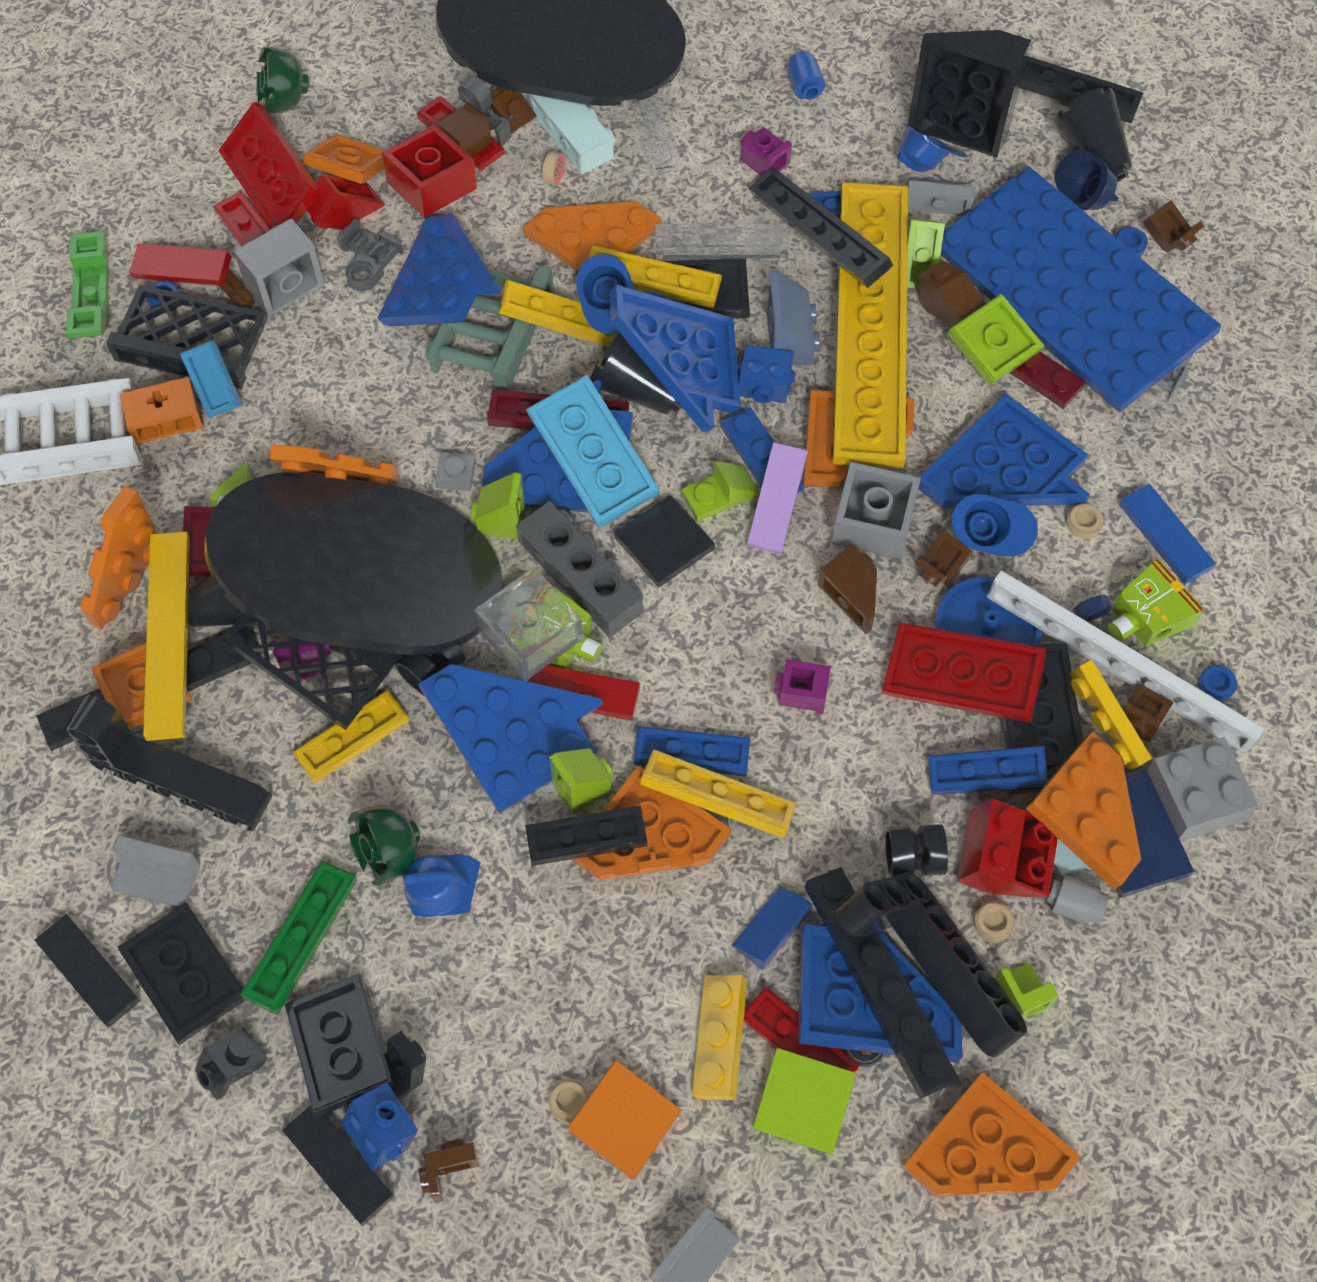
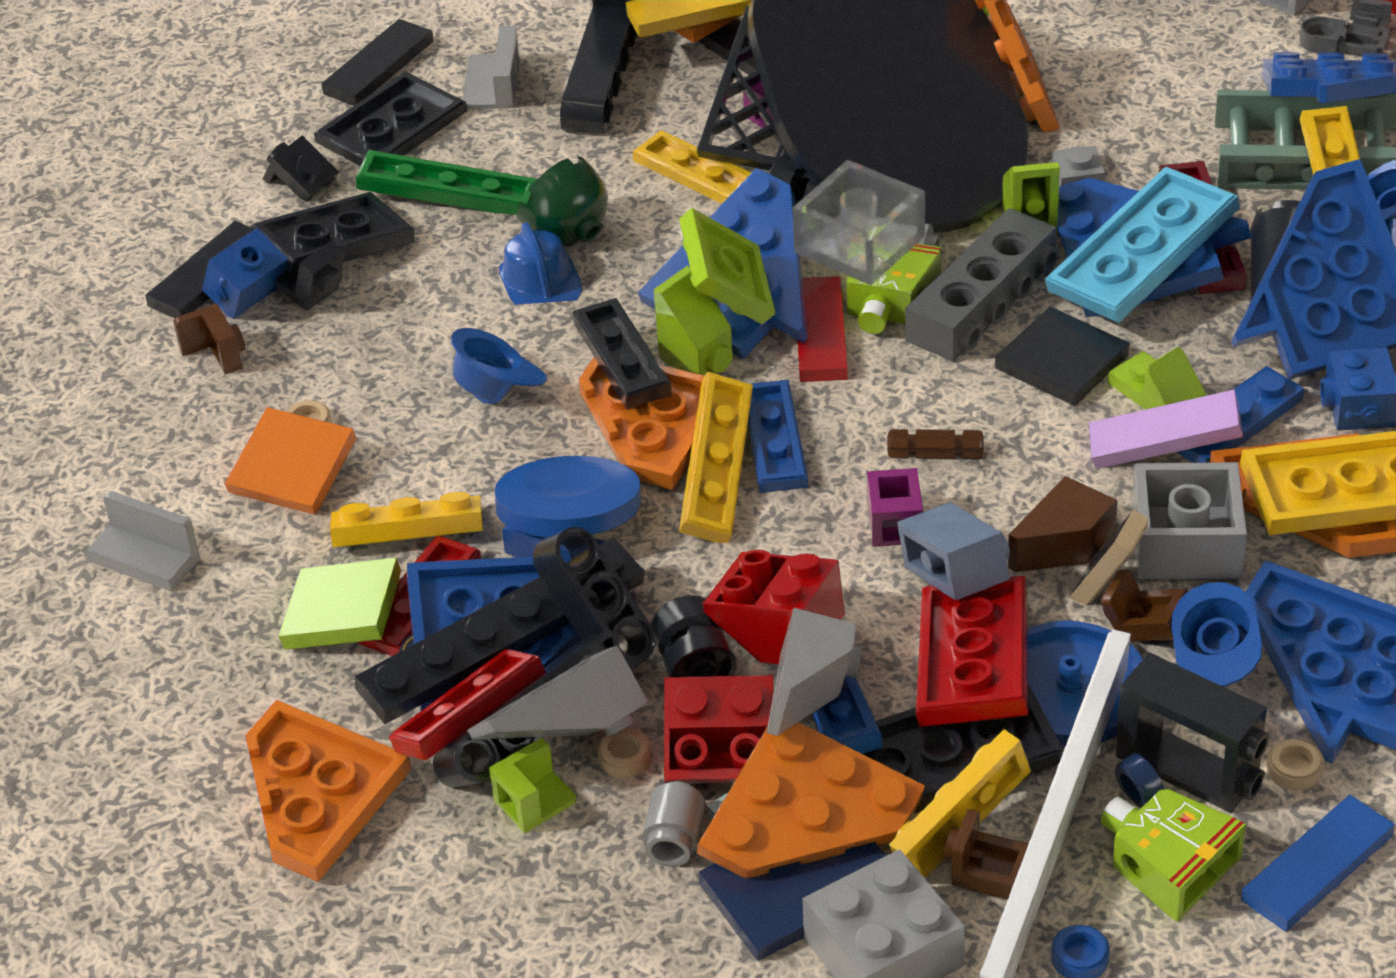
camera: 80 degrees right, 20 degrees down
none -> red tile [388,649,545,761]
none -> blue piece [451,327,547,404]
none -> light grey slope [467,645,649,740]
none -> blue piece [495,456,641,537]
none -> lime plate [679,208,776,325]
none -> red slope [703,549,845,664]
none -> light grey slope [767,608,863,736]
none -> reddish brown axle [887,429,984,459]
none -> sand blue brick [897,502,1010,600]
none -> tan tile [1070,509,1149,605]
none -> black window [1116,652,1269,813]

